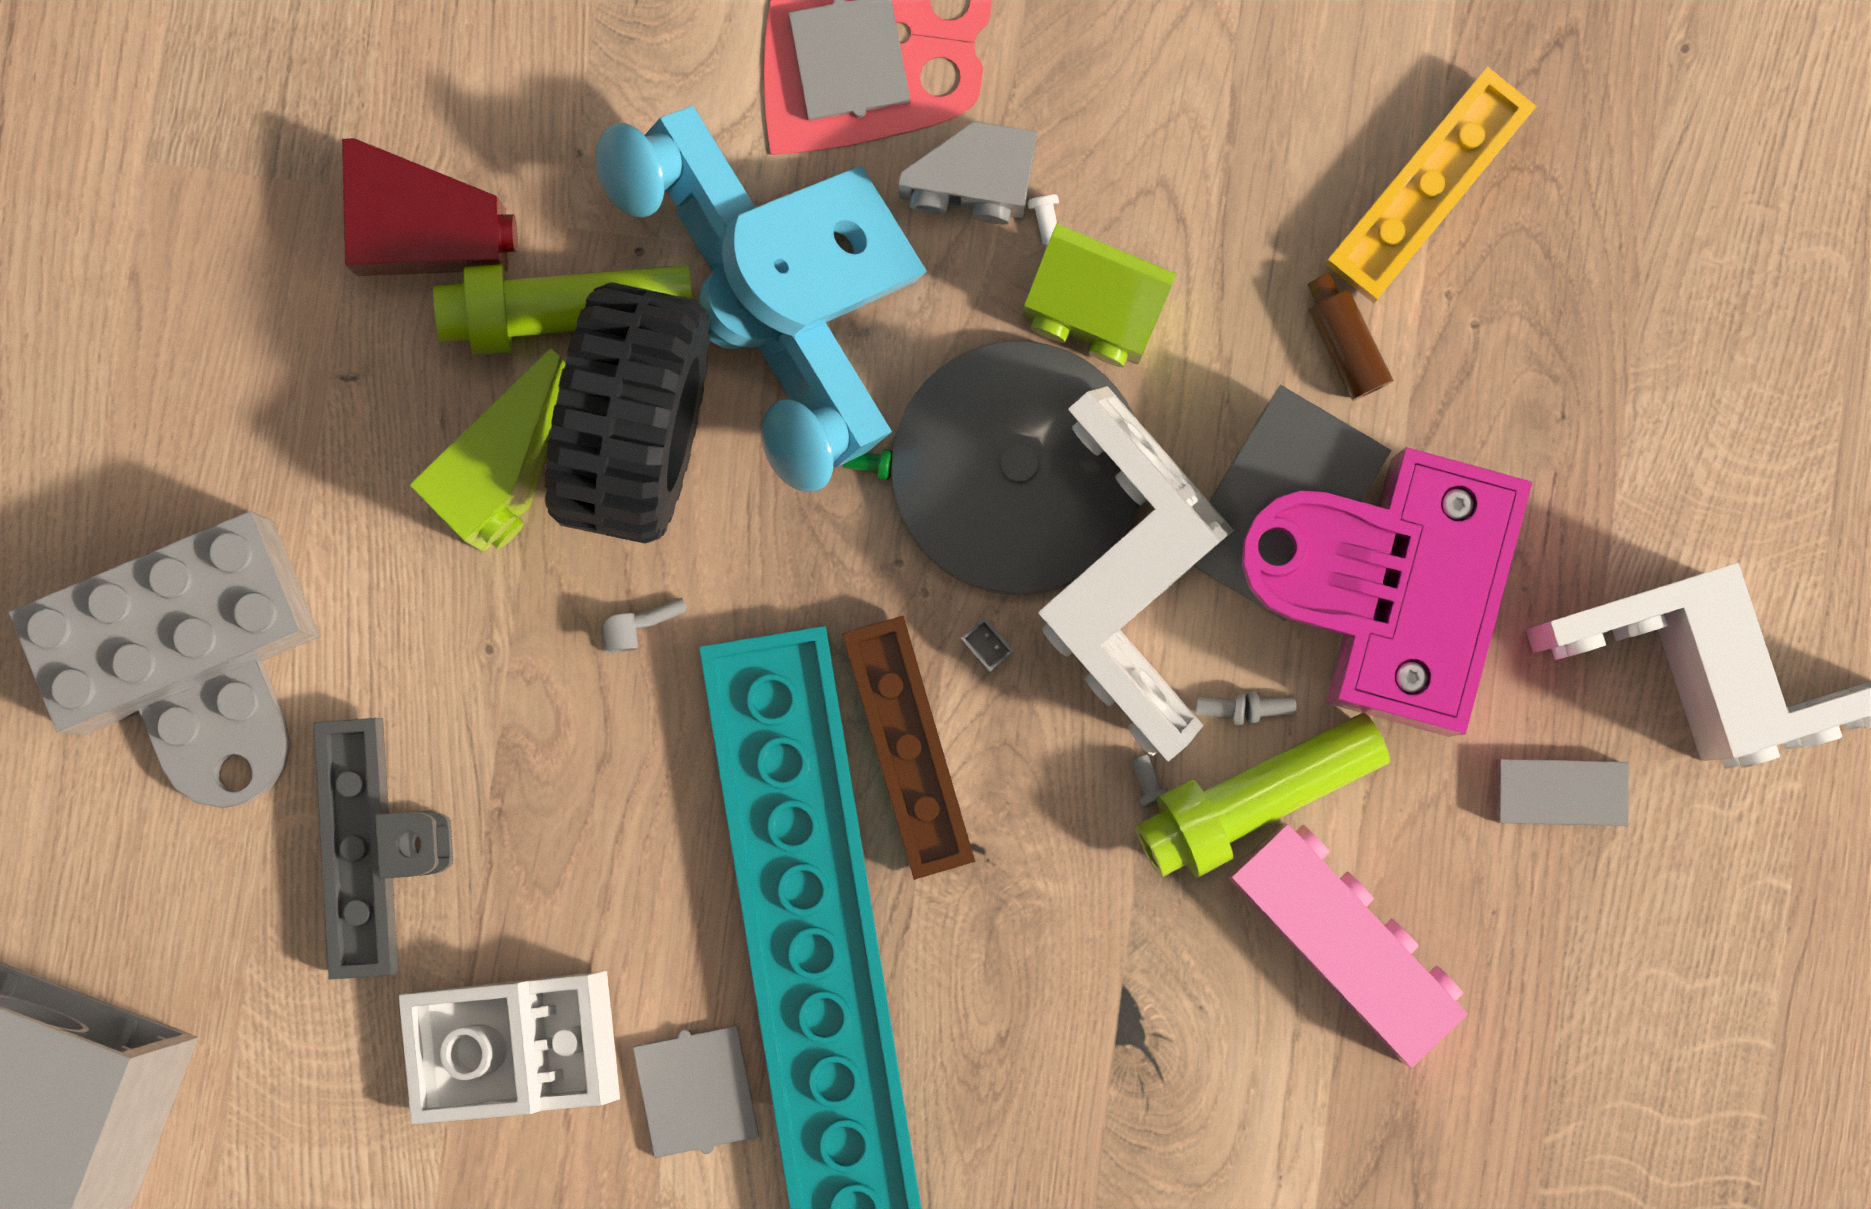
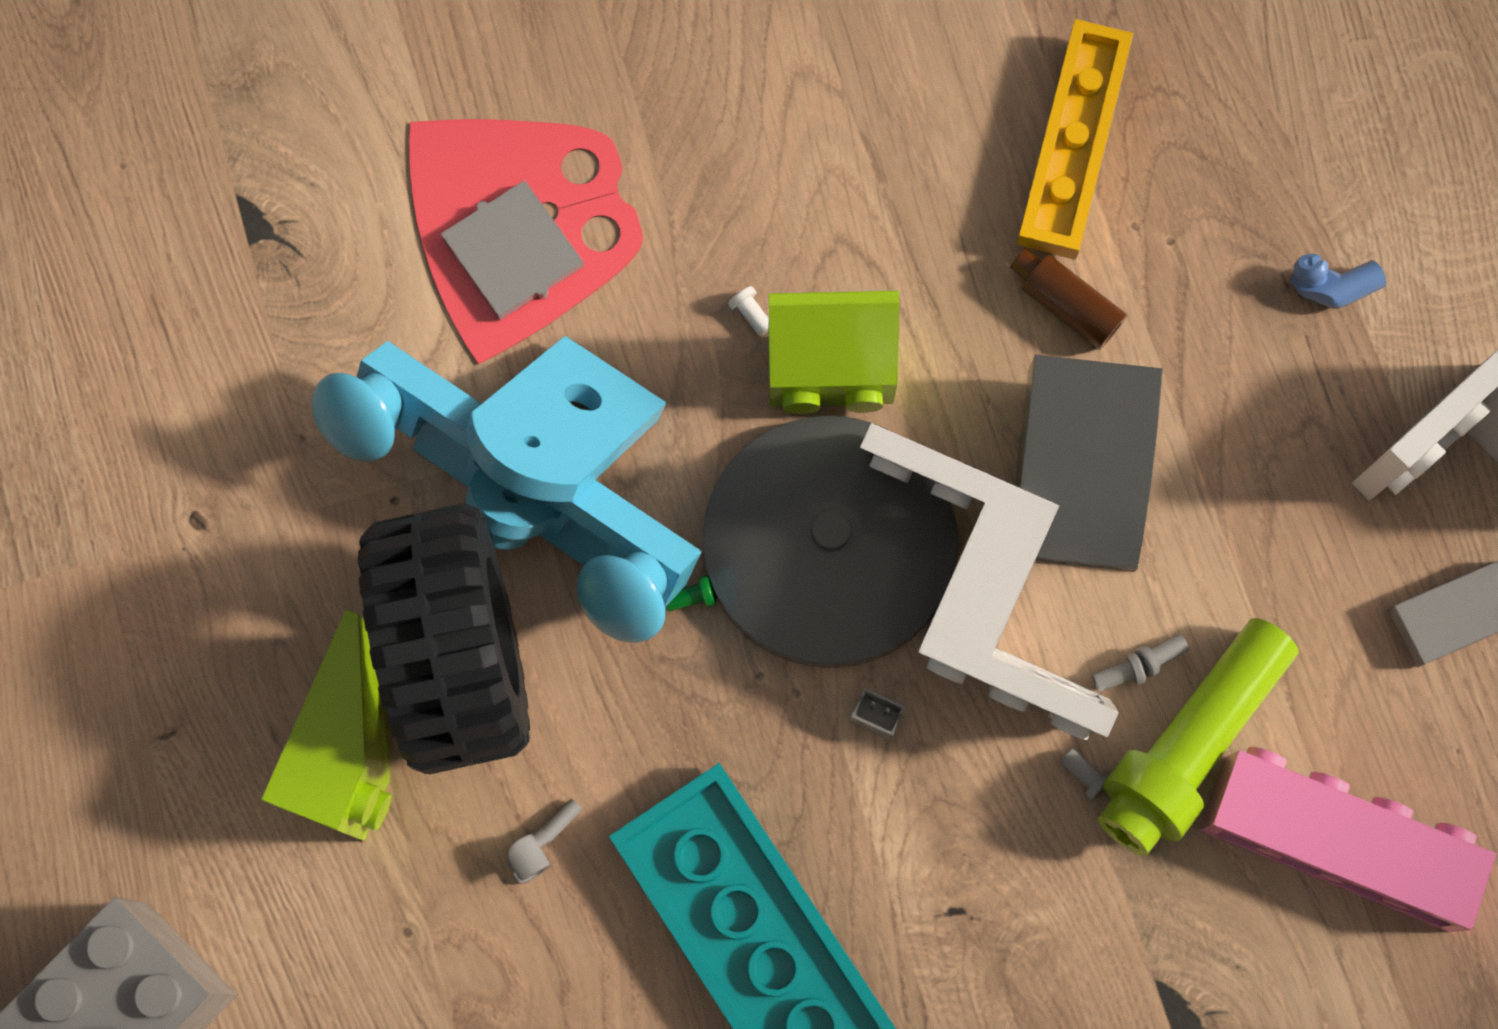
camera: 25 degrees left, 10 degrees down
dark red slope [342,138,518,276] -> none
lime piece [433,264,692,356] -> none
reddish brown plate [842,615,975,880] -> none
light grey slope [898,121,1037,225] -> none
dark pink brick [1242,447,1533,737] -> none
none -> medium blue arm [1291,254,1386,309]

